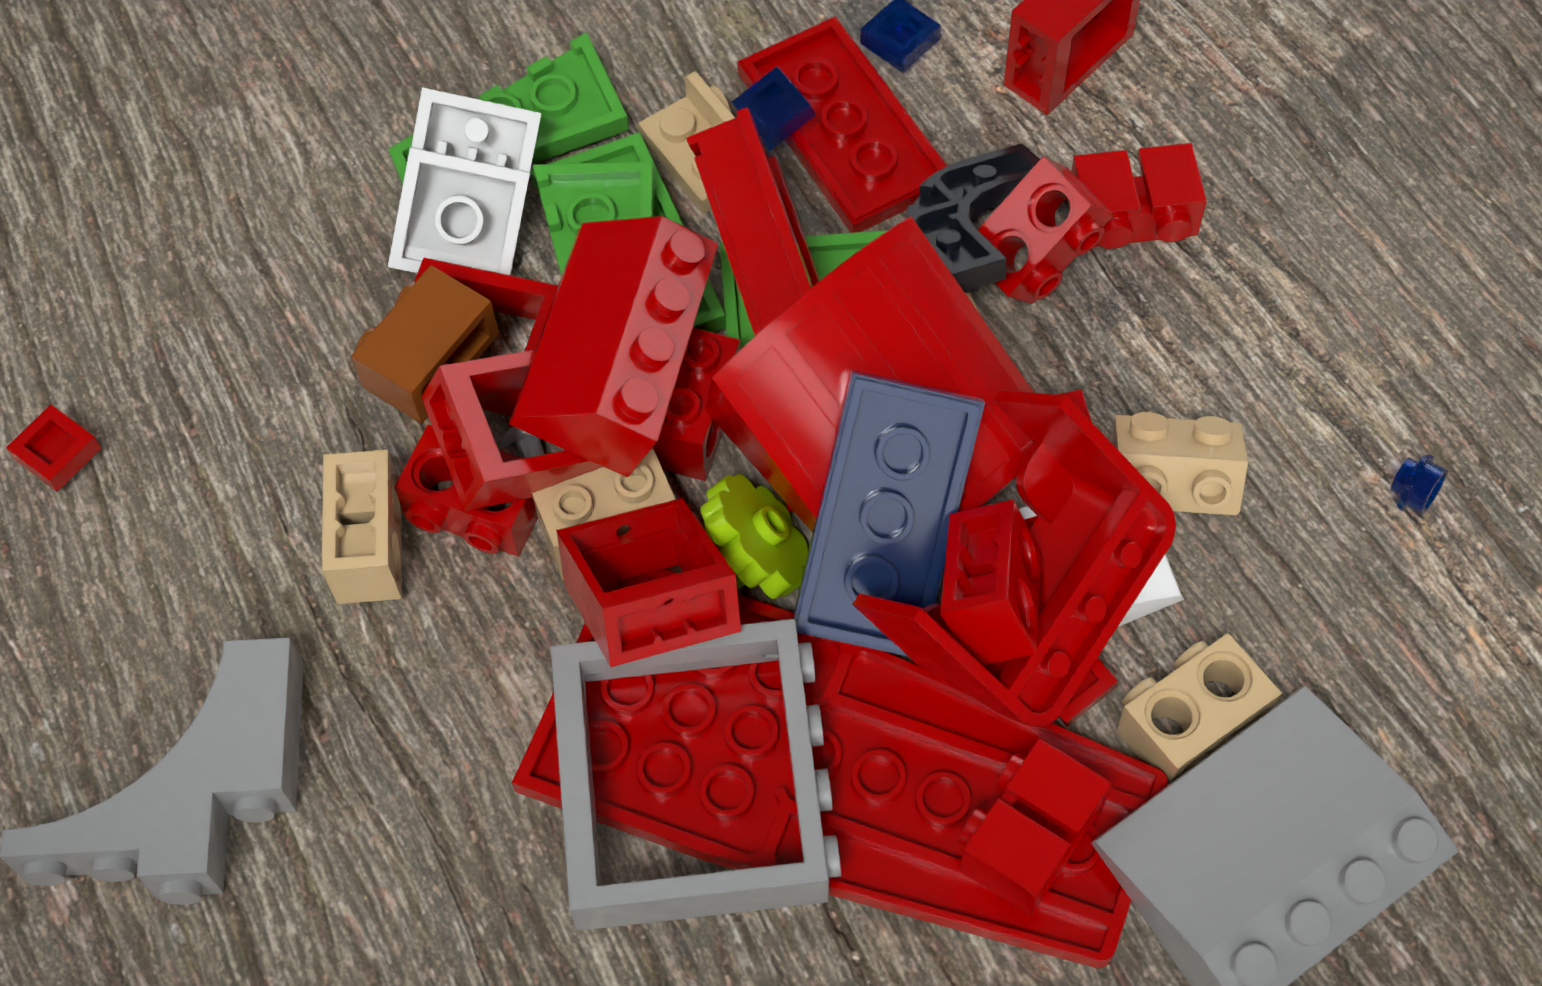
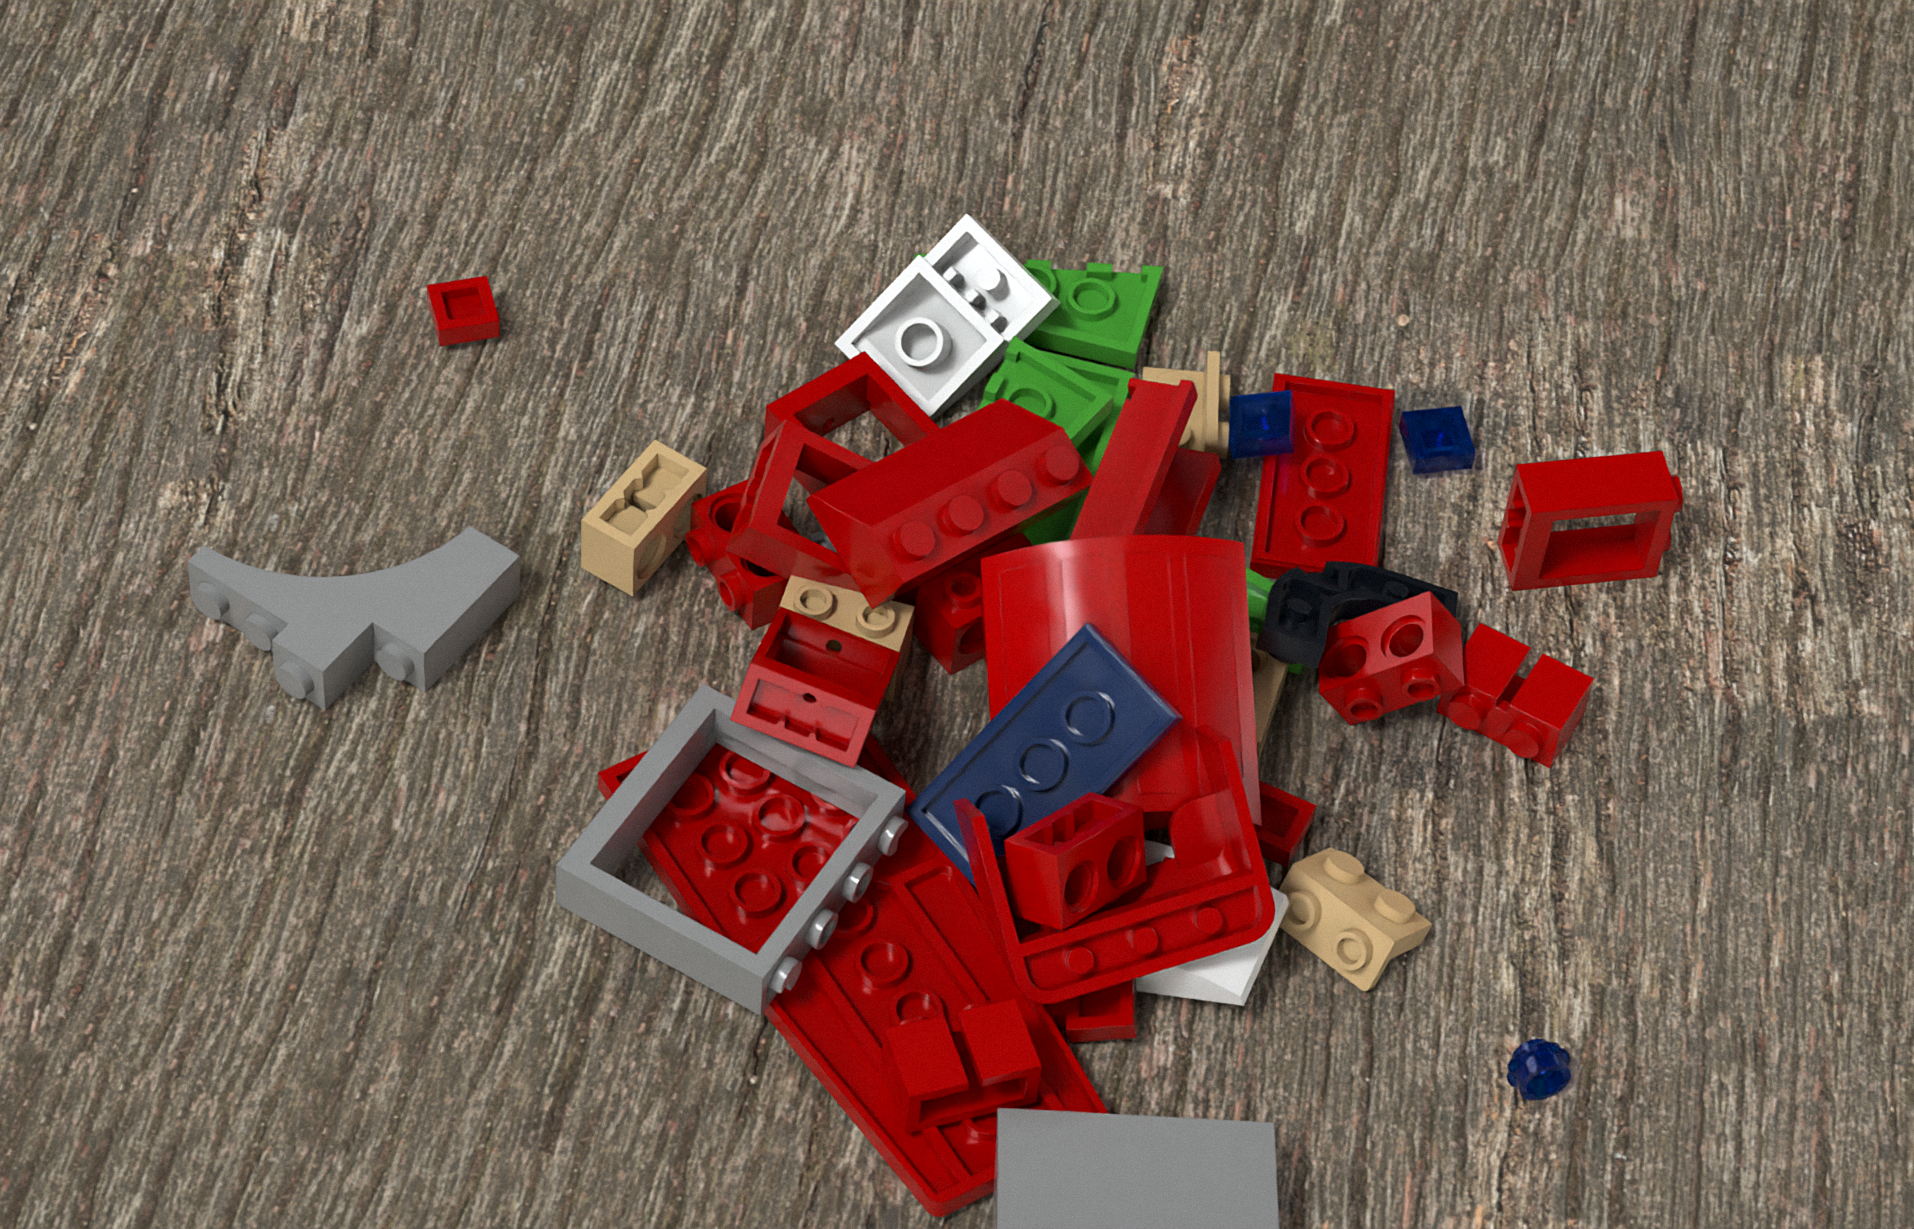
camera: 30 degrees right, 10 degrees down
dark orange piece [351,265,499,424] -> none
lime plant [700,474,808,599] -> none
tan brick [1116,633,1282,785] -> none

